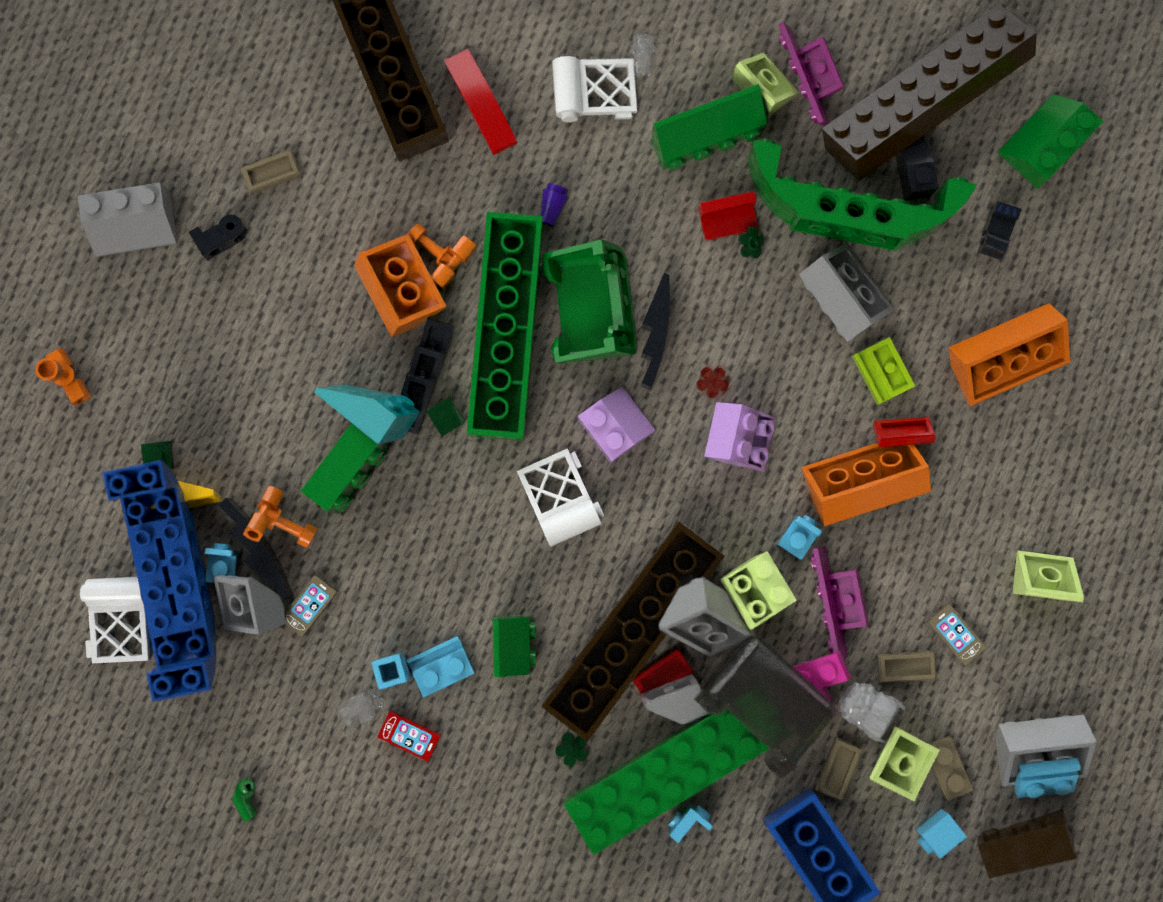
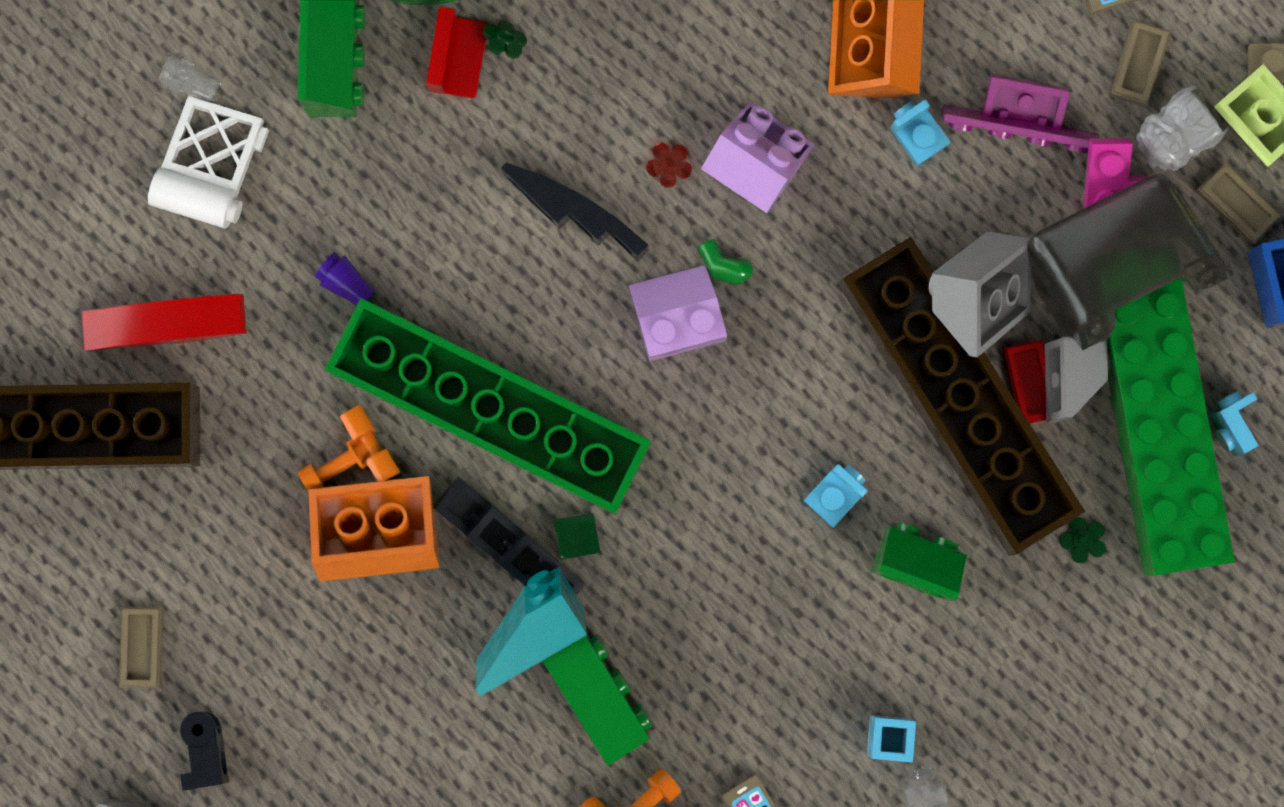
camera: 70 degrees left, 0 degrees up
tile [377,710,441,762] -> none
medium azure plate [406,636,475,698] -> none
white piece [517,448,604,547] -> none
green windscreen [541,239,637,364] -> none
yellowish green slope [721,551,797,630] -> none
none -> green arm [697,239,753,285]
none -> medium azure bracket [803,464,868,528]

